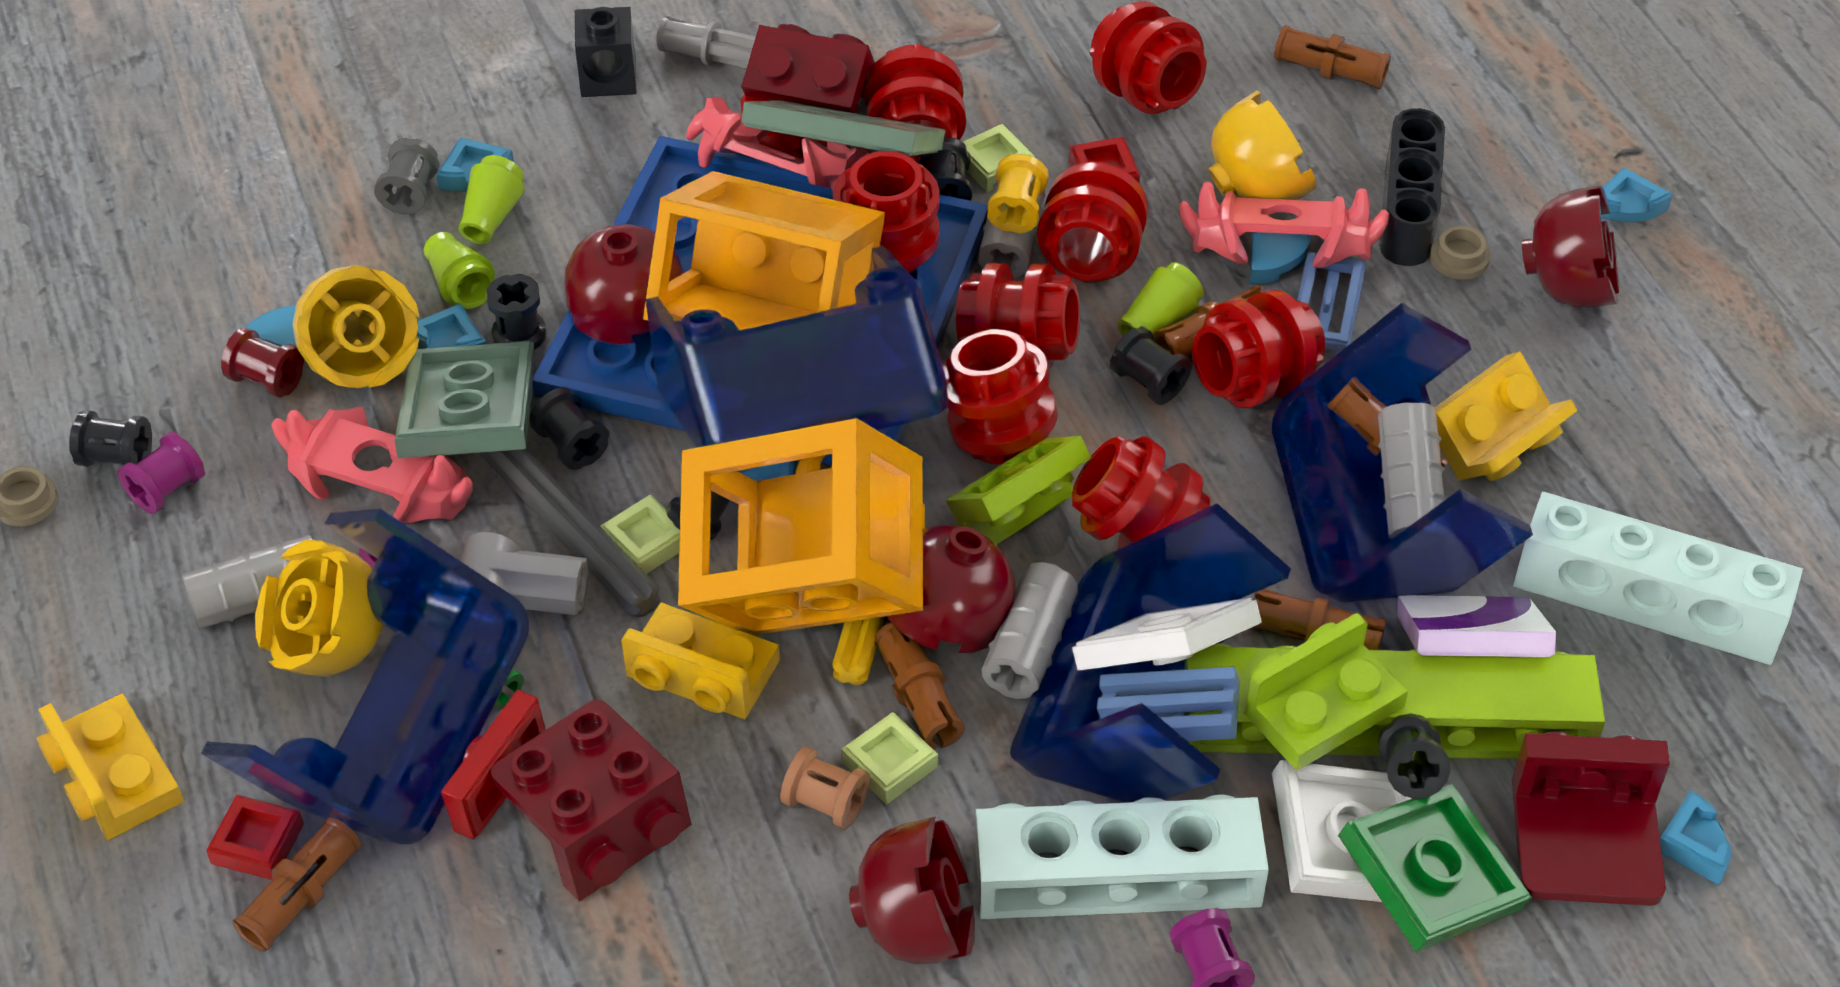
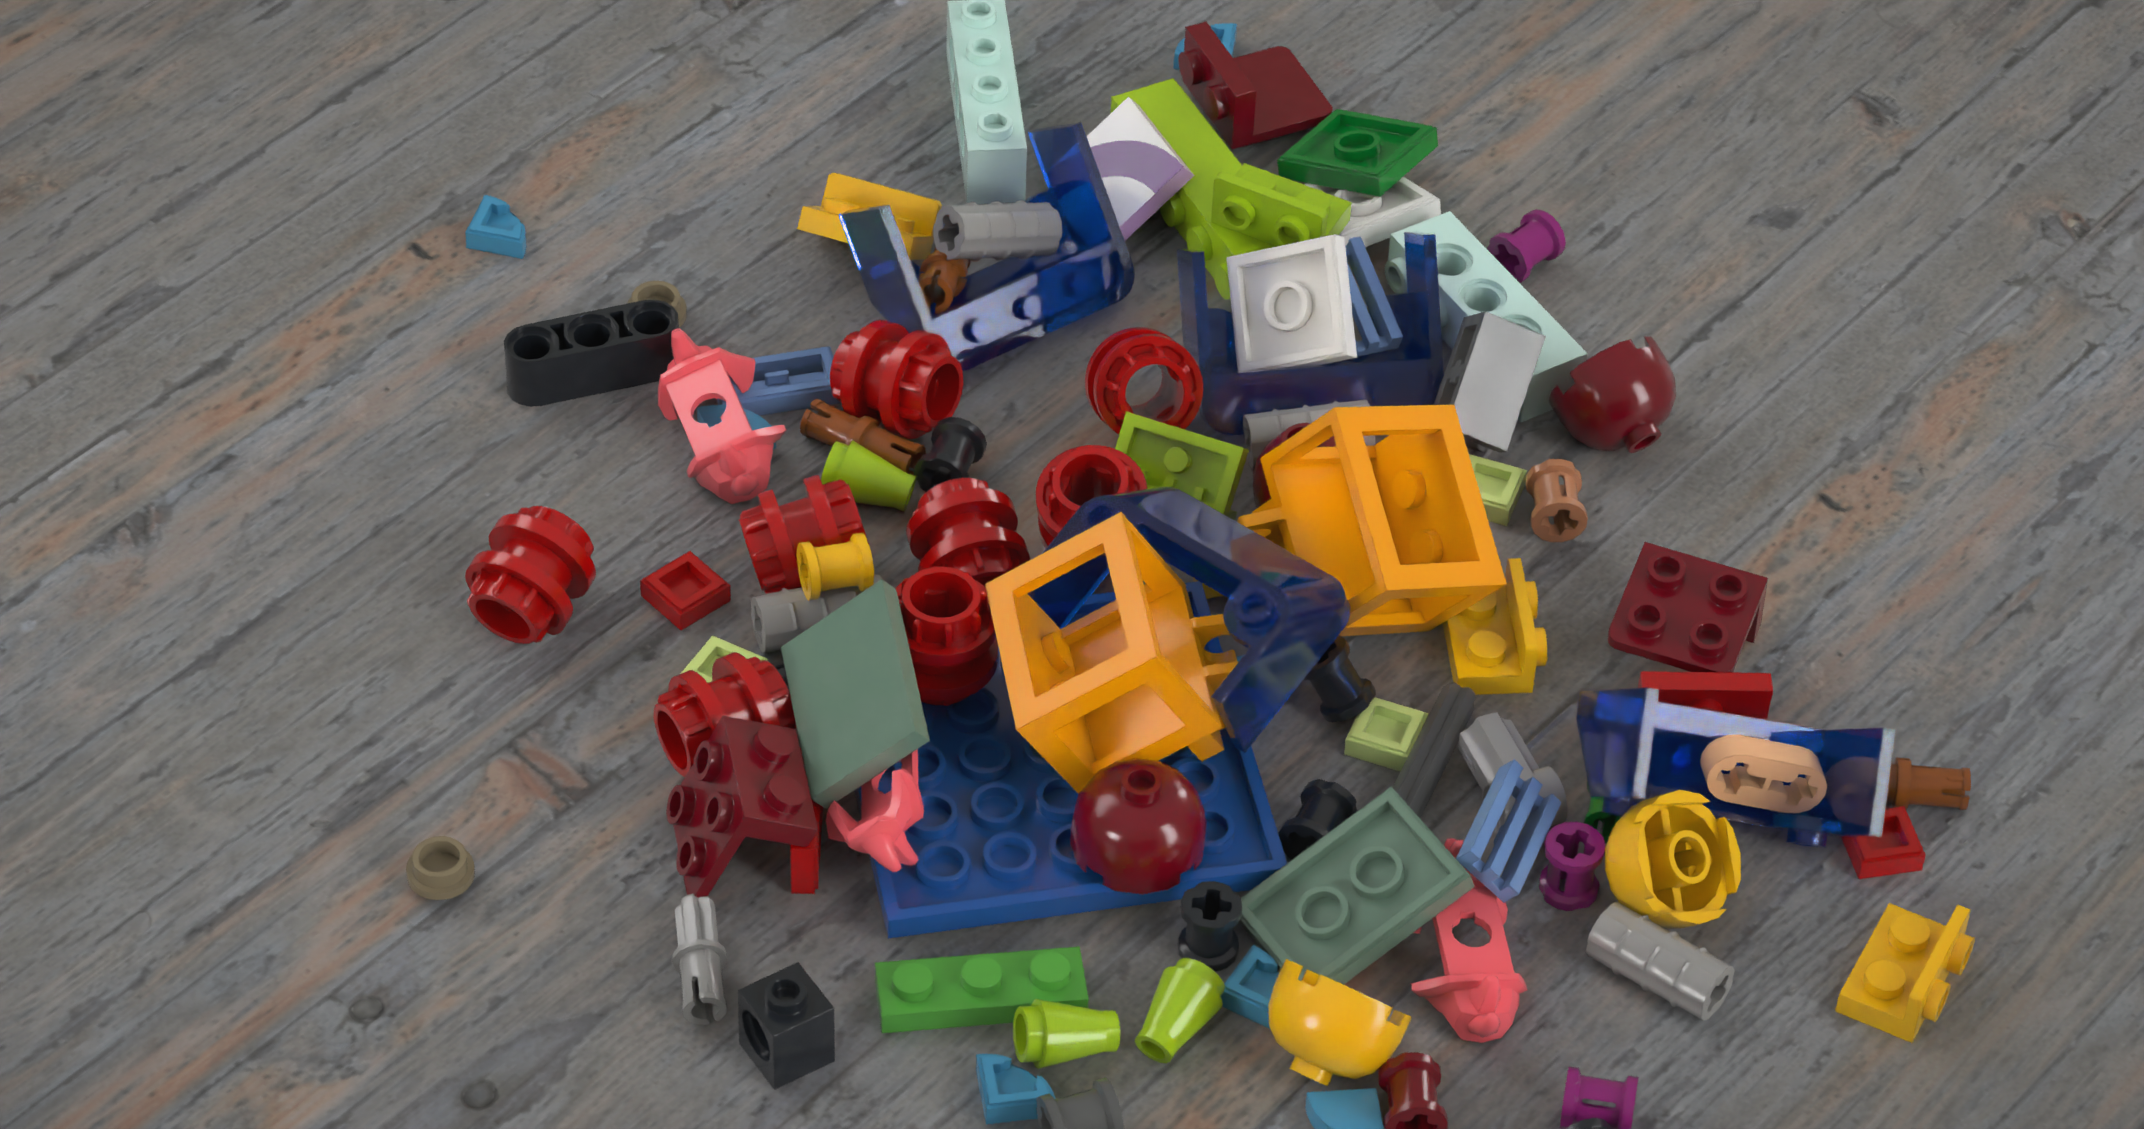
camera: 120 degrees left, 5 degrees down
yellow cylinder [1208,91,1317,200] -> none
dark orange pin [1251,586,1386,650] -> none
dark orange pin [1274,25,1391,89] -> none
black bush [1378,713,1451,799] -> none
dark red cylinder [1522,185,1619,307] -> none
none -> bright green plate [875,946,1089,1033]
none -> hinge [1434,311,1546,453]
none -> medium blue tile [1456,759,1562,903]
none -> light nougat beam [1700,735,1827,813]

